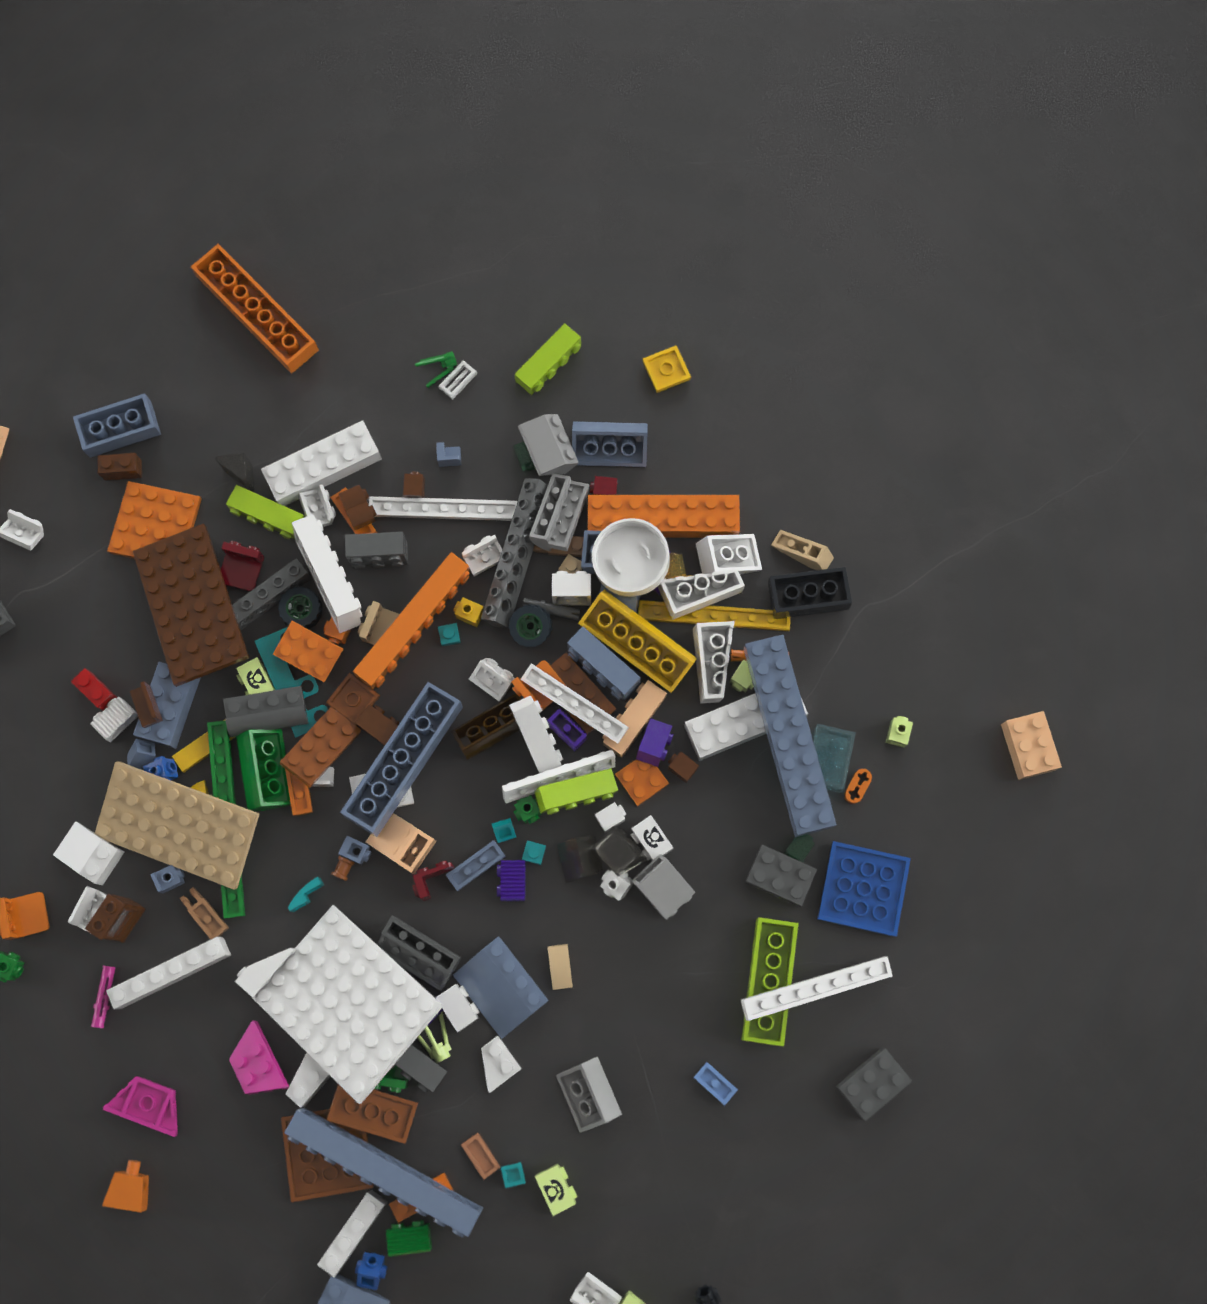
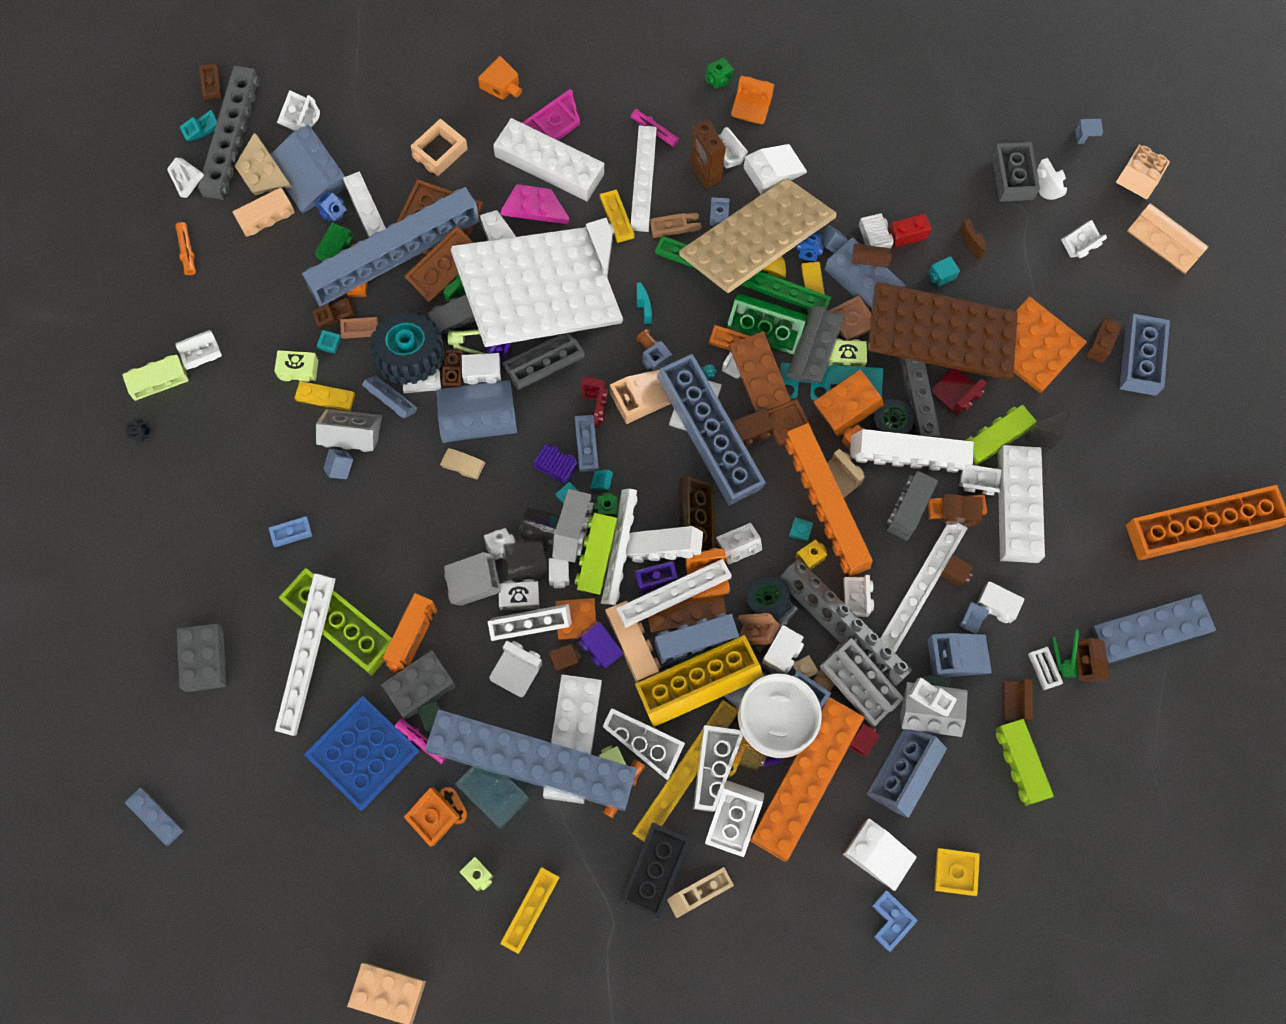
camera: 115 degrees right, 5 degrees down
none -> sand blue plate [125,788,184,846]
none -> yellow plate [295,381,355,412]
none -> reddish brown slope [312,297,356,328]
none -> sand blue panel [324,449,353,479]
none -> sand blue plate [362,375,418,418]
none -> black wheel [370,312,445,385]
none -> orange door [383,593,437,673]
none -> dark pink pin [394,718,447,765]
none -> orange plate [404,787,461,847]
none -> light nougat window [411,119,467,176]
none -> reddish brown slope [442,350,464,386]
none -> white brick [488,604,572,641]
none -> white bracket [489,641,542,697]
none -> white brick [493,118,604,202]
none -> yellow plate [500,867,560,954]
none -> light grey brick [552,489,594,563]
none -> yellow plate [600,189,635,243]
none -> teal plate [701,365,717,380]
none -> nougat bracket [738,613,779,645]
none -> nougat plate [829,295,872,341]
none -> white slope [843,819,917,891]
none -> medium blue plate [872,890,918,952]
none -> white slope [909,678,957,717]
none -> sand blue slope [927,633,992,678]
none -> teal brick [928,256,960,288]
none -> reddish brown slope [960,219,987,258]
none -> white brick [976,581,1025,624]
none -> reddish brown panel [1003,679,1033,722]
none -> reddish brown brick [1076,638,1110,683]
none -> sand blue plate [1092,594,1216,664]

